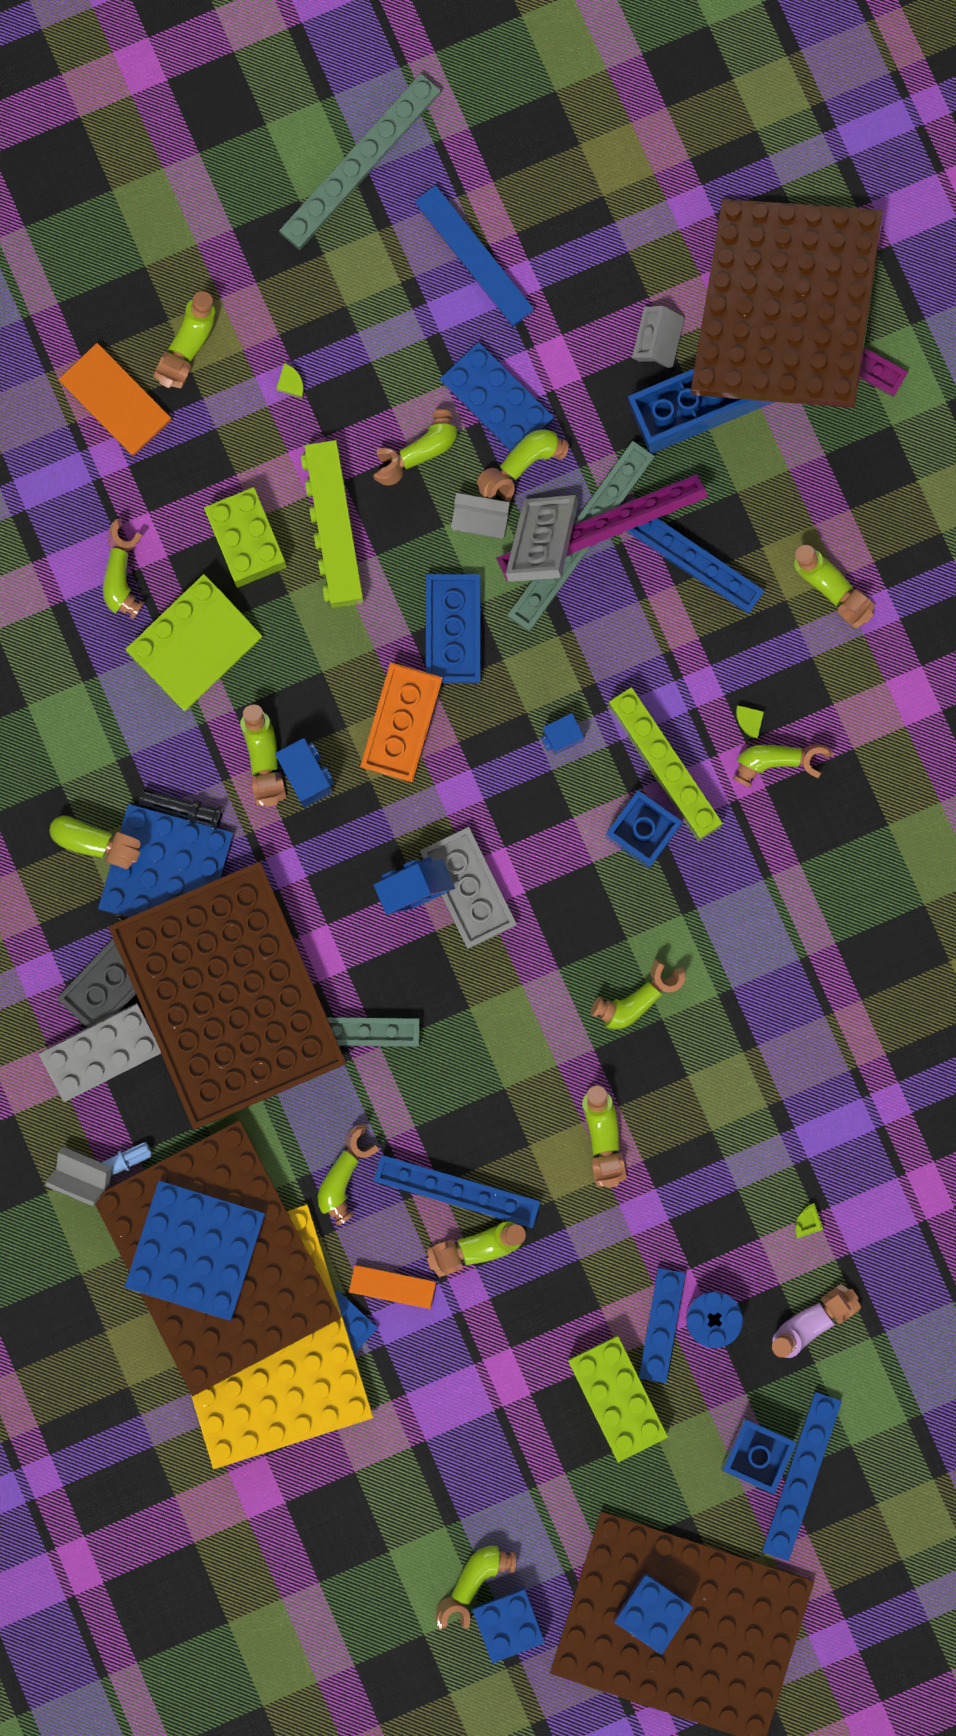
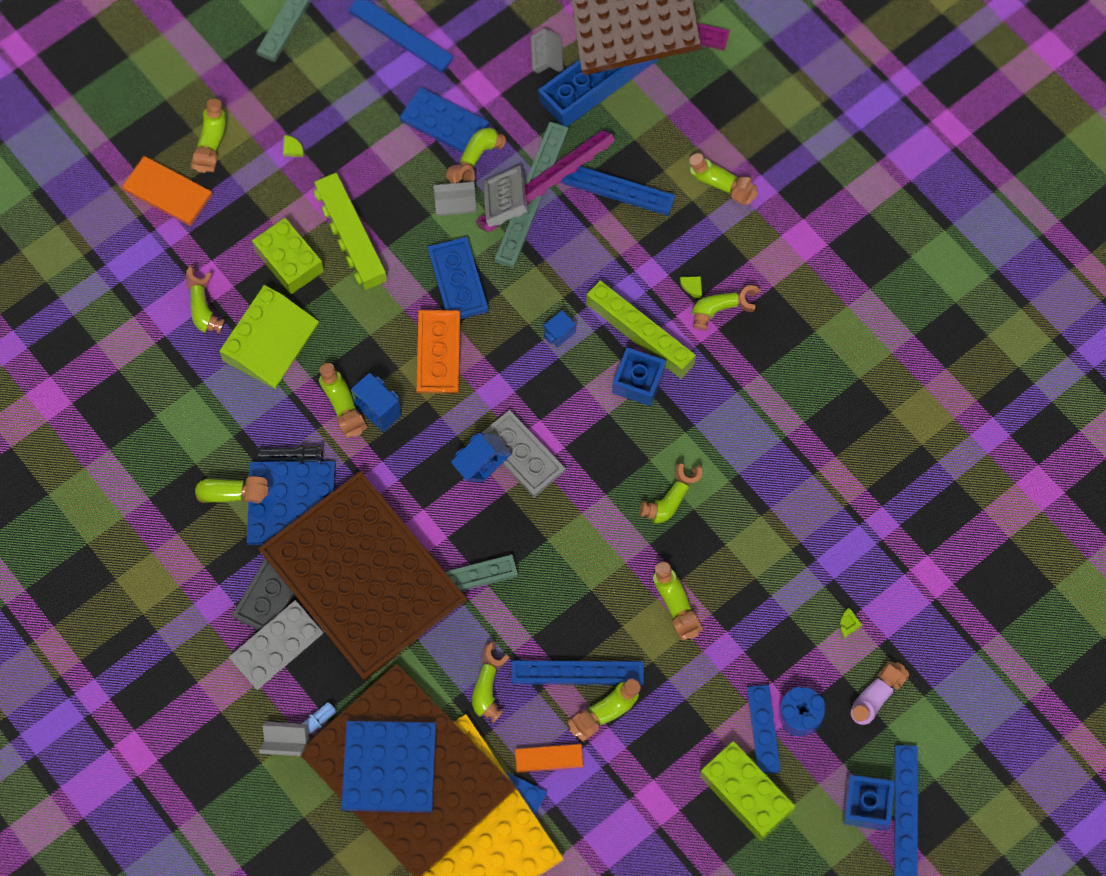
camera: 20 degrees left, 15 degrees down
piece [373,409,457,485] -> none

